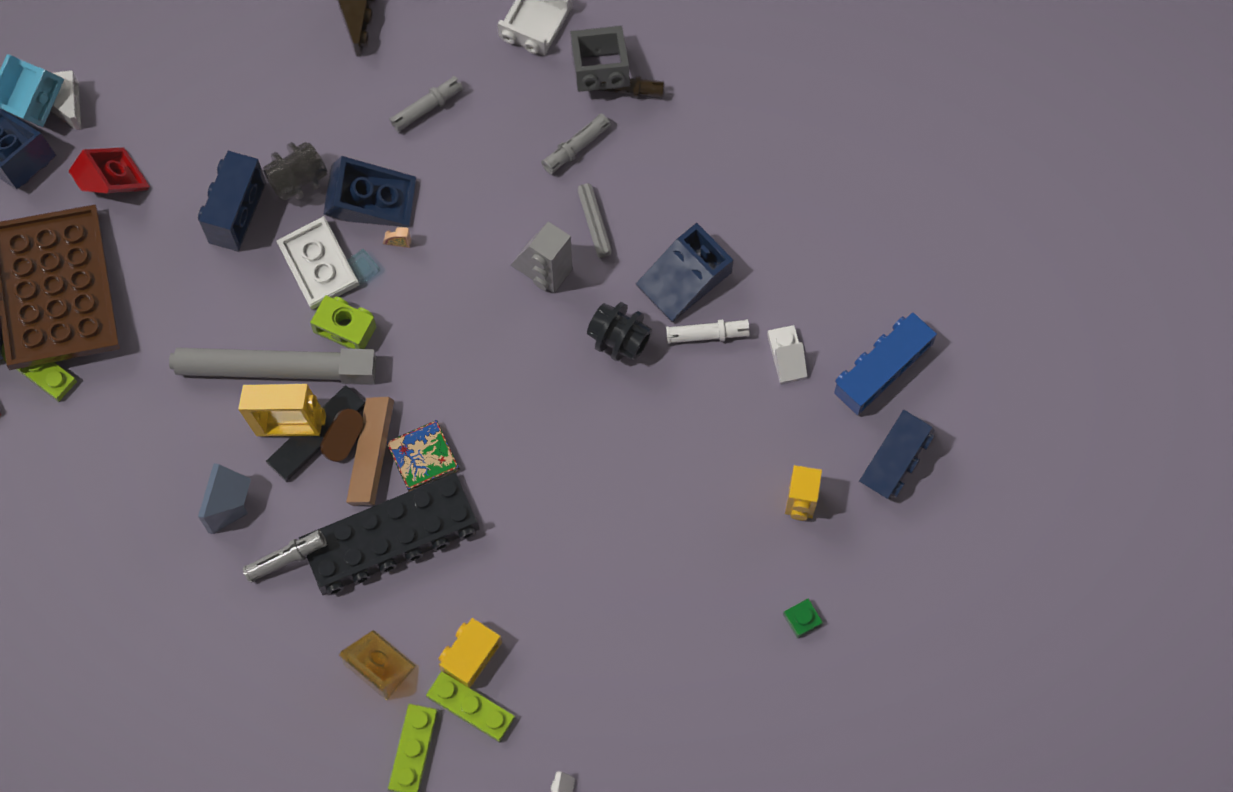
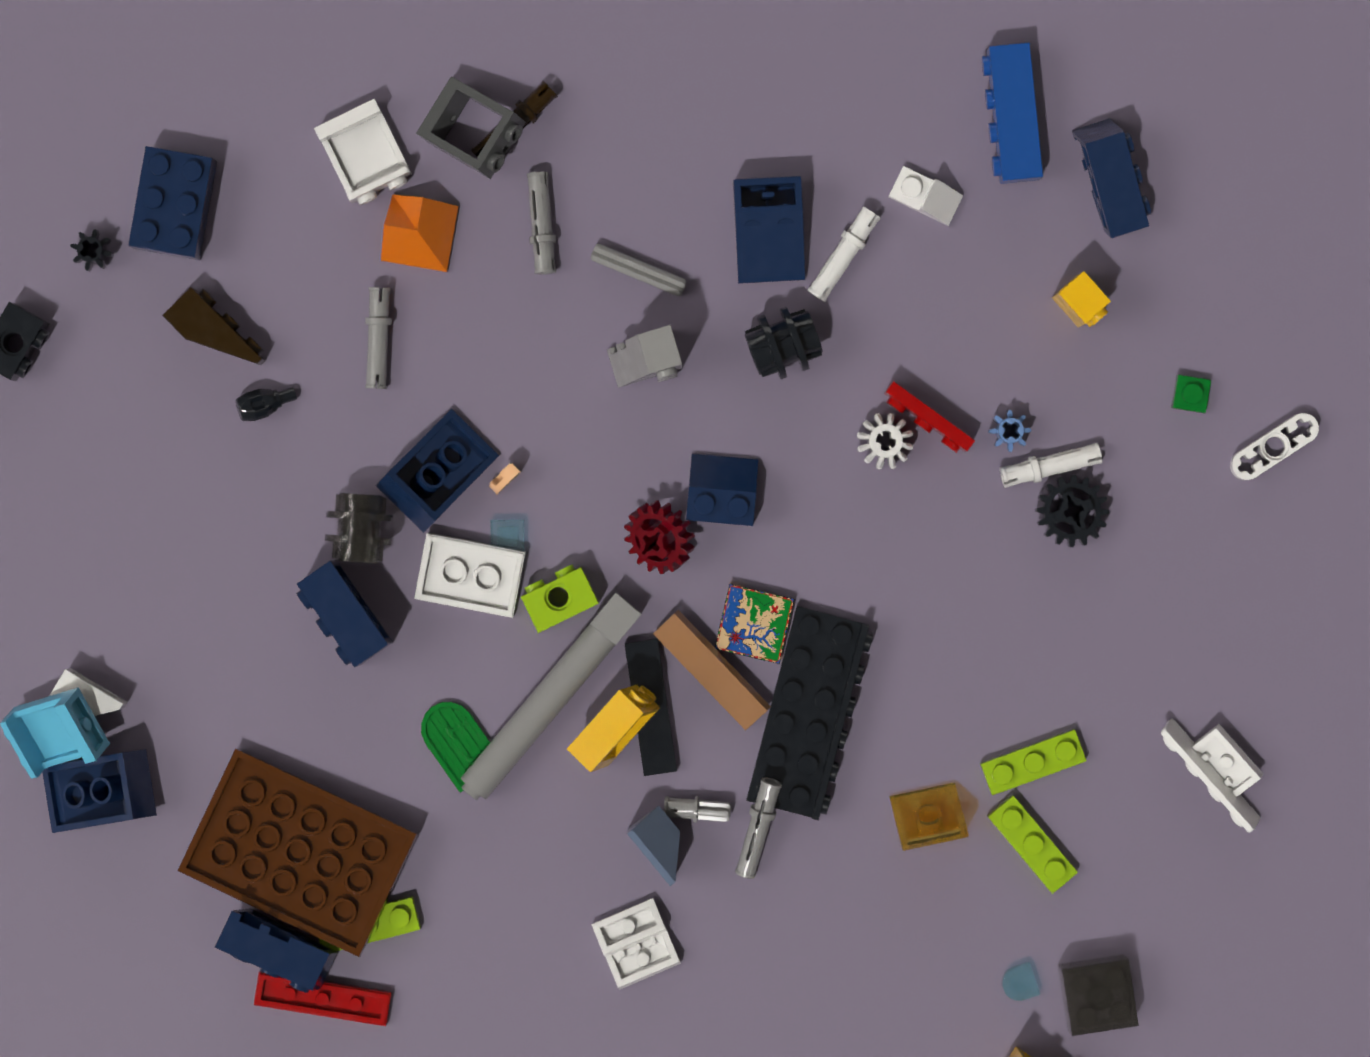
camera: 50 degrees left, 20 degrees up
red slope [68,147,150,193] -> none
reddish brown tile [321,409,363,461] -> none
yellow brick [438,618,502,688] -> none
none -> black piece [235,387,297,421]
none -> orange slope [381,195,459,272]
none -> green window [421,702,490,793]
none -> white slope [591,898,681,990]
none -> dark red gear [624,500,695,574]
none -> light grey axle [664,796,731,823]
none -> dark blue slope [686,454,758,526]
none -> white gear [857,413,913,469]
none -> red plate [884,381,975,453]
none -> medium blue gear [988,410,1031,452]
none -> white pin [999,443,1102,488]
none -> black gear [1035,475,1109,547]
none -> white beam [1230,413,1319,480]

